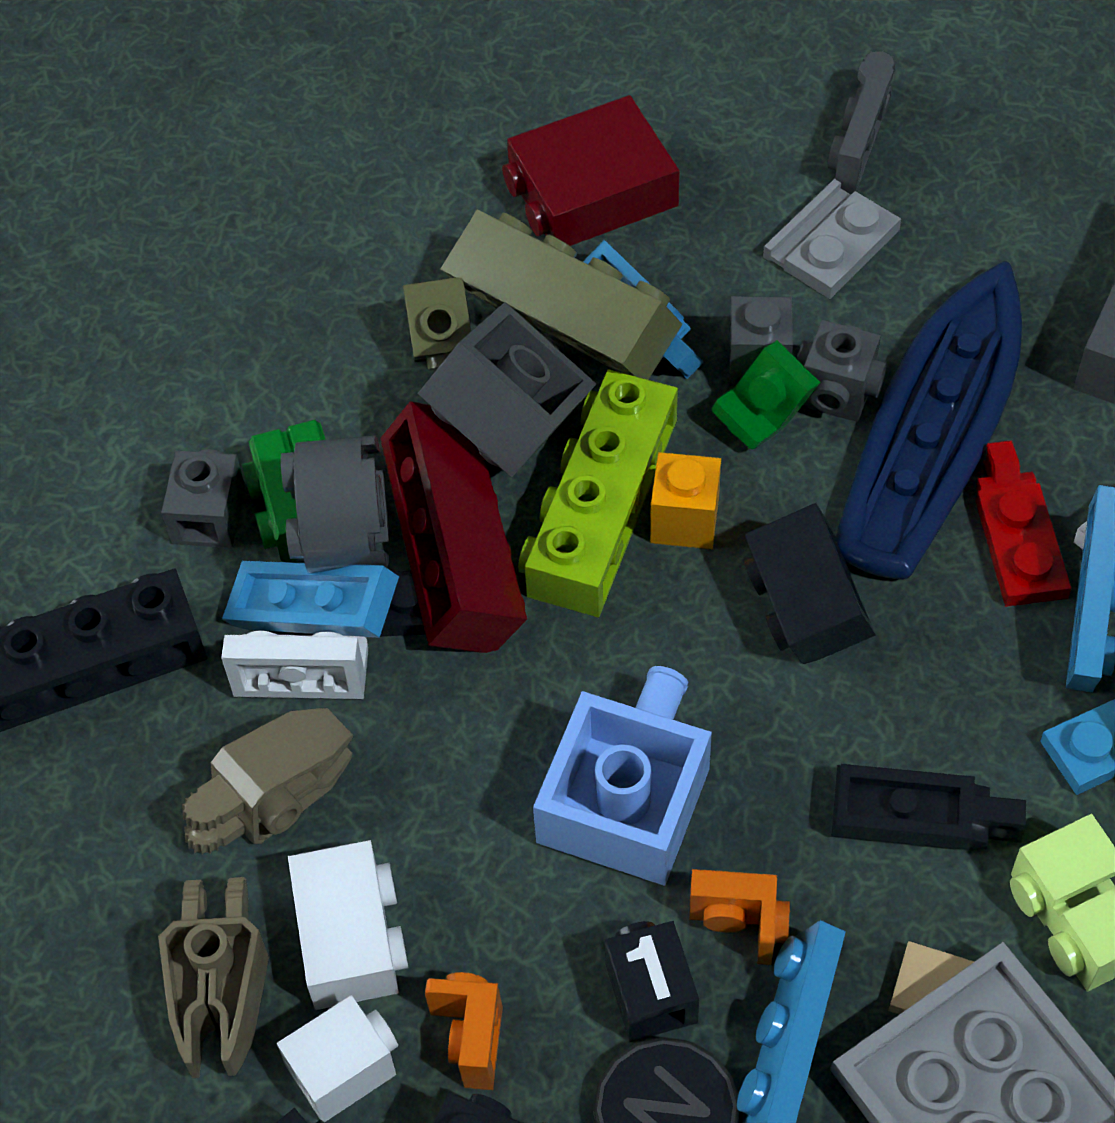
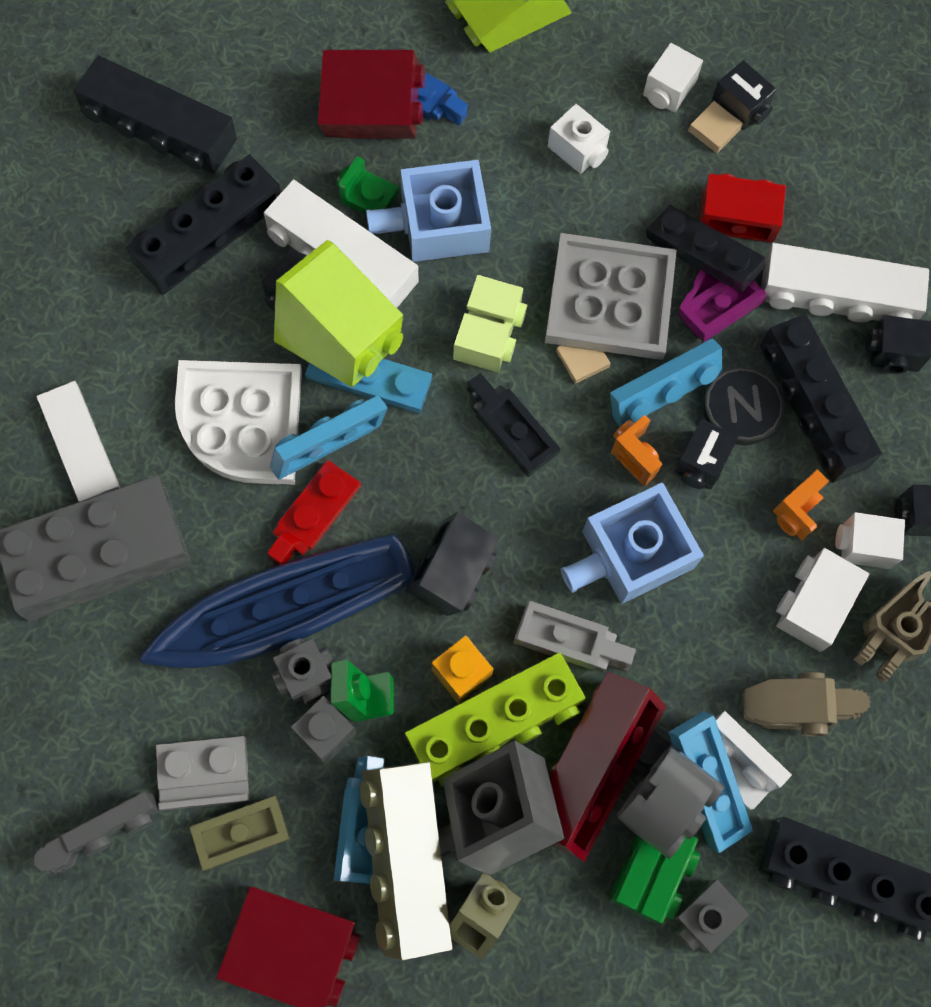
camera: 145 degrees left, 15 degrees up
none -> olive plate [189,796,291,871]
none -> light grey hinge [514,601,636,672]

